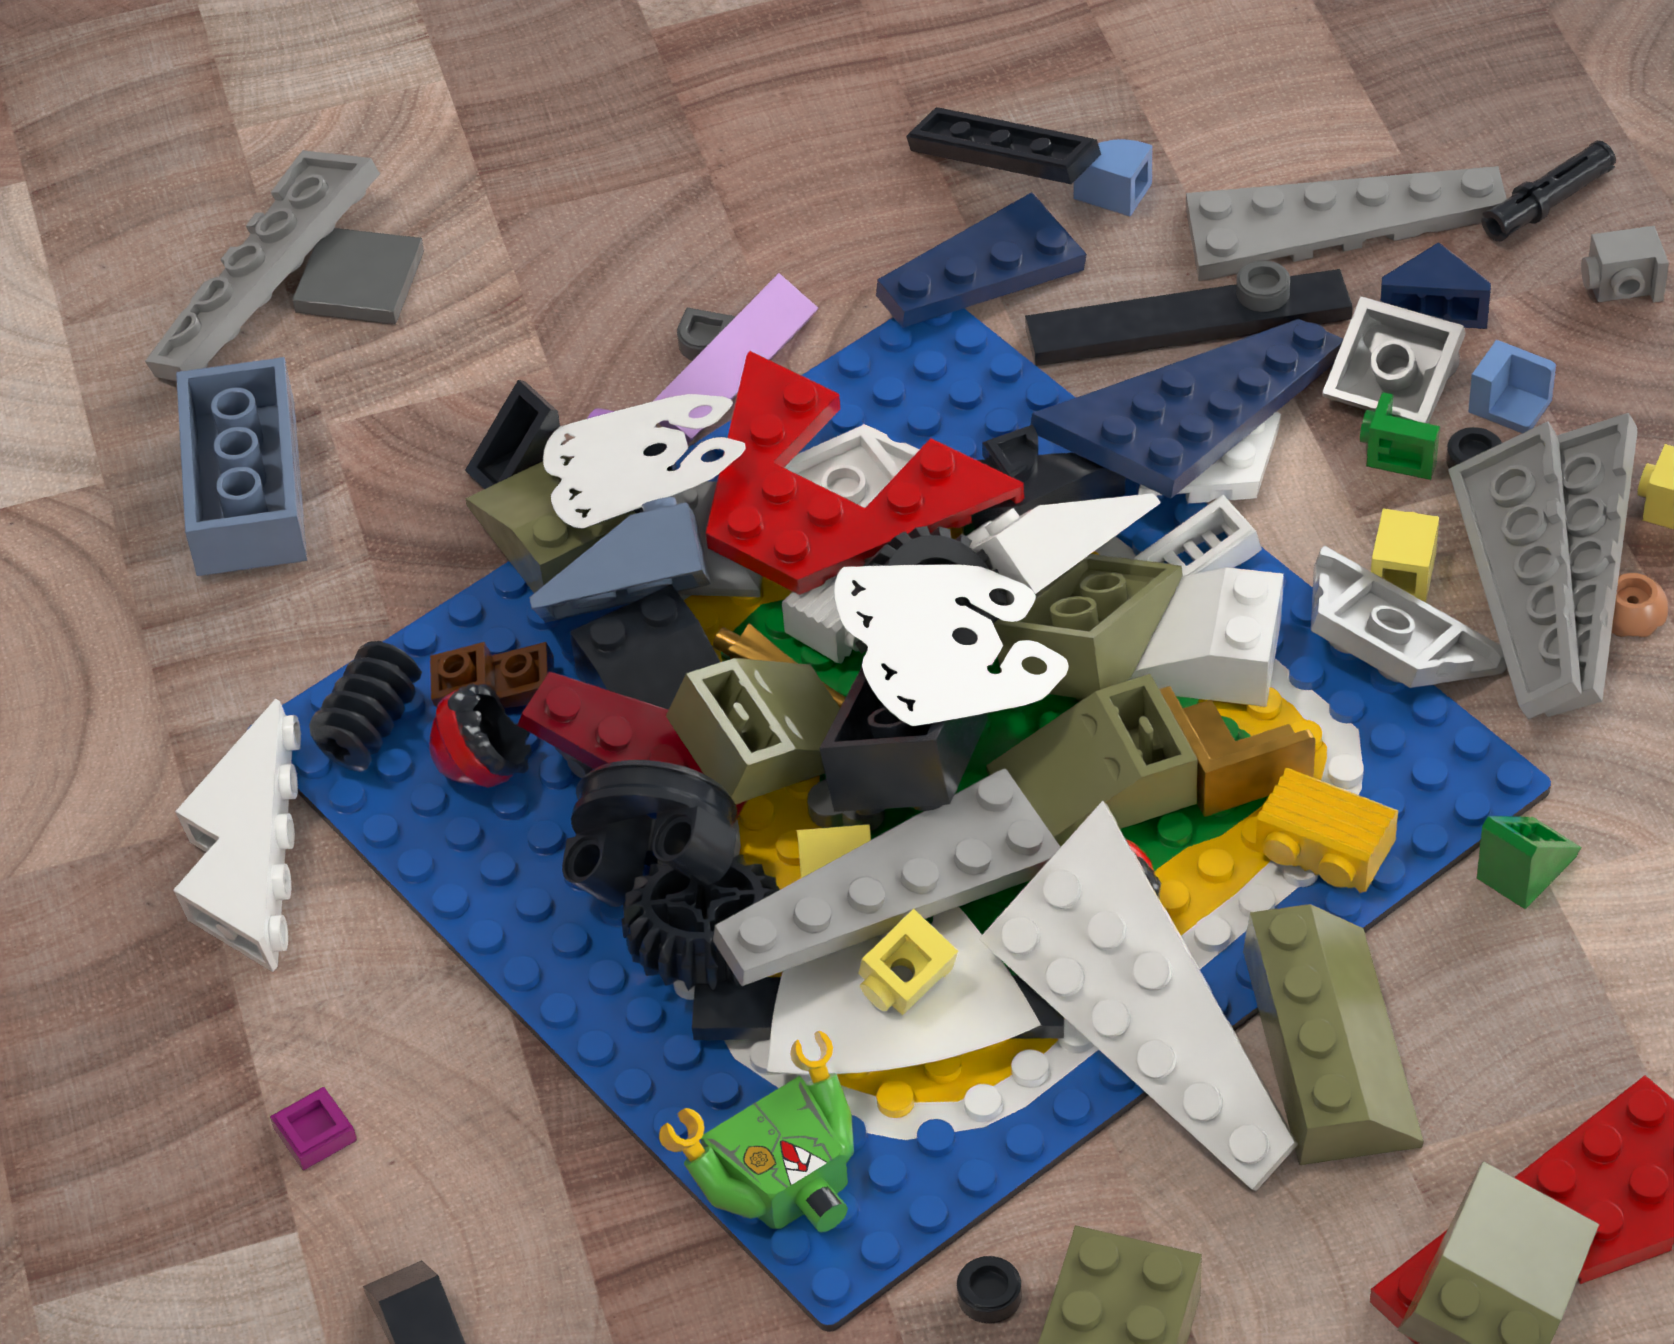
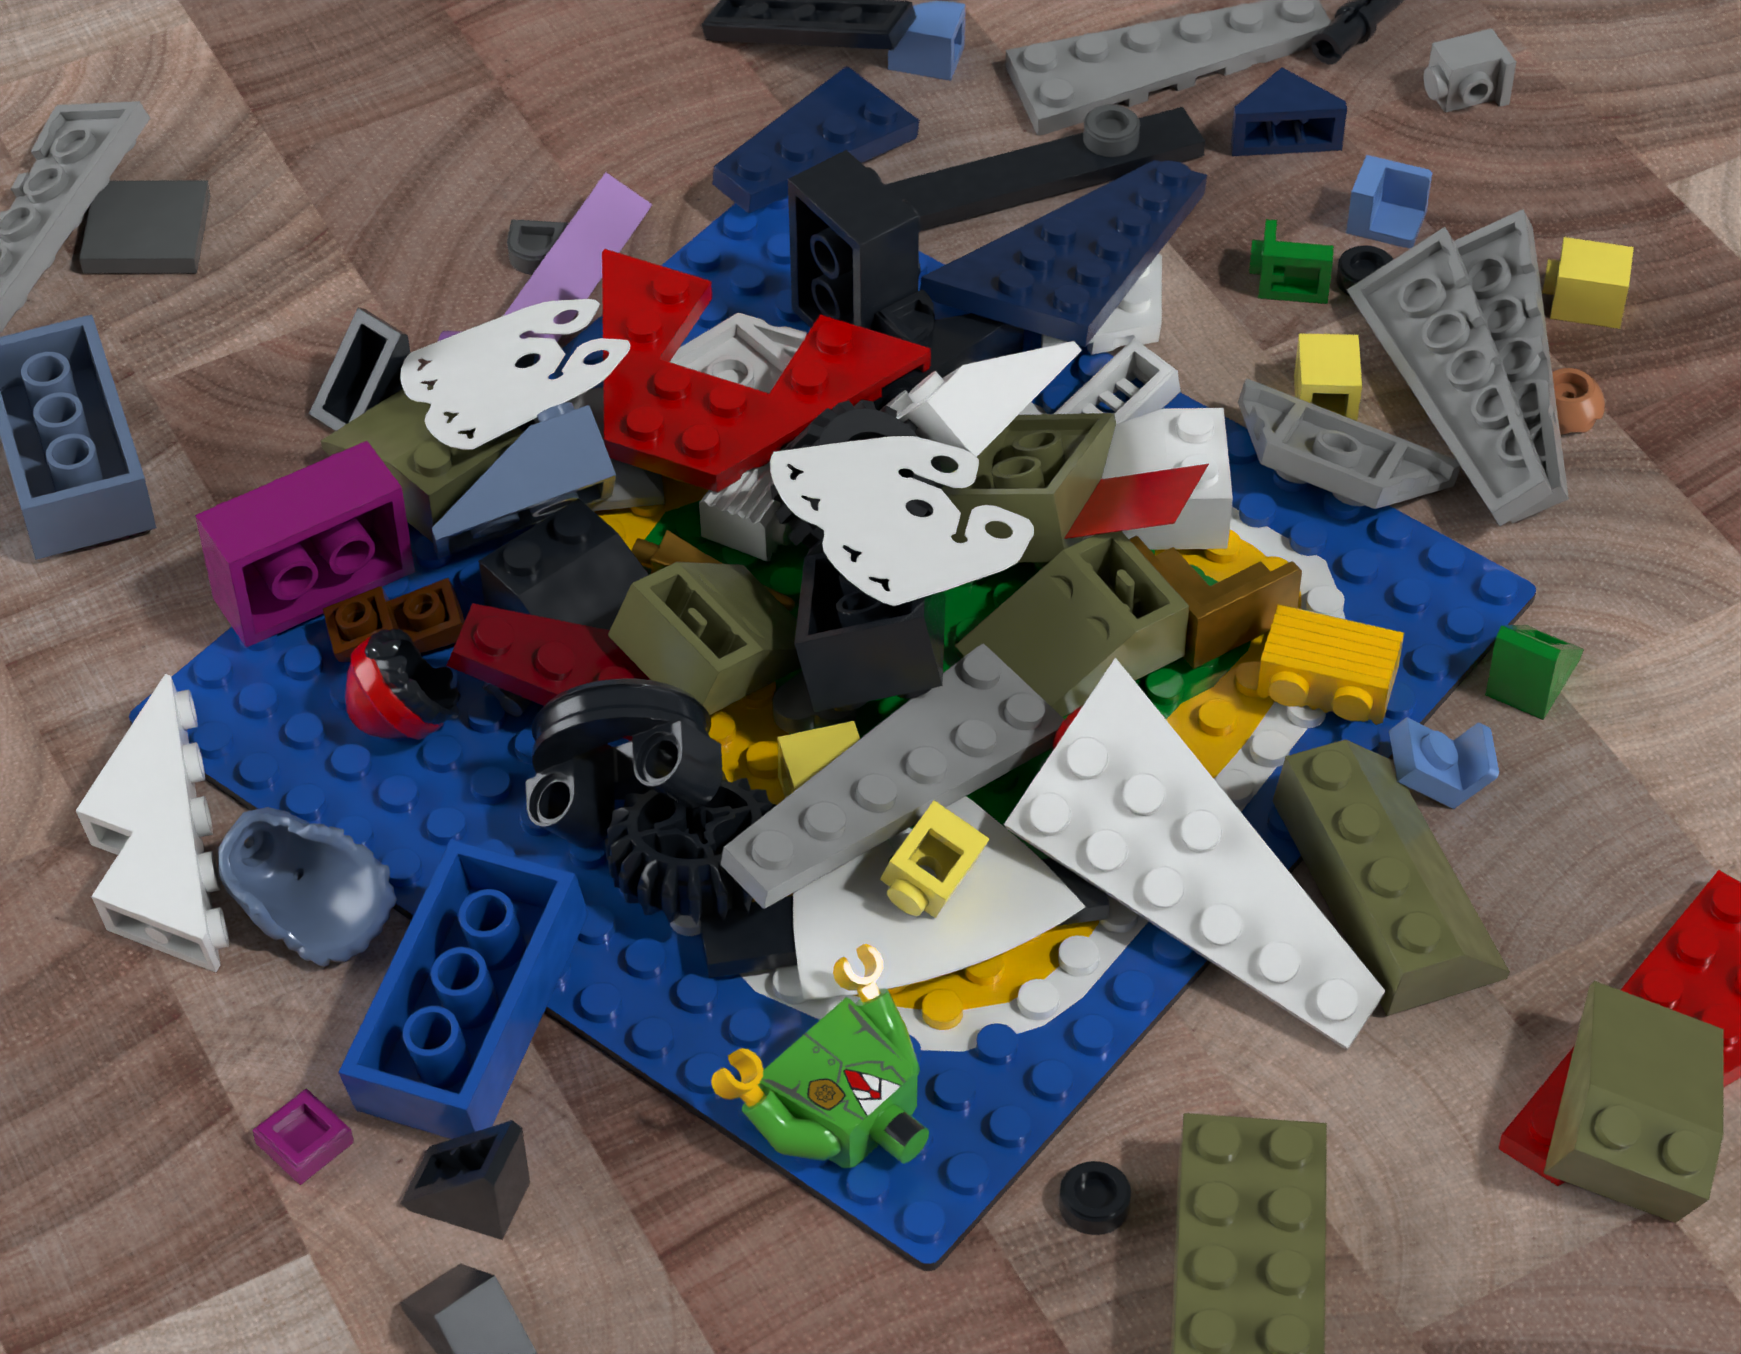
camera: 15 degrees left, 0 degrees up
black piece [309,641,422,772] -> none
light grey slope [1322,296,1466,424] -> none
none -> magenta brick [195,441,415,648]
none -> sand blue piece [218,807,397,967]
none -> blue brick [338,839,588,1139]
none -> black slope [400,1120,530,1240]
none -> black brick [788,150,921,331]
none -> red sticker [1064,464,1209,539]
none -> medium blue bracket [1389,717,1499,809]

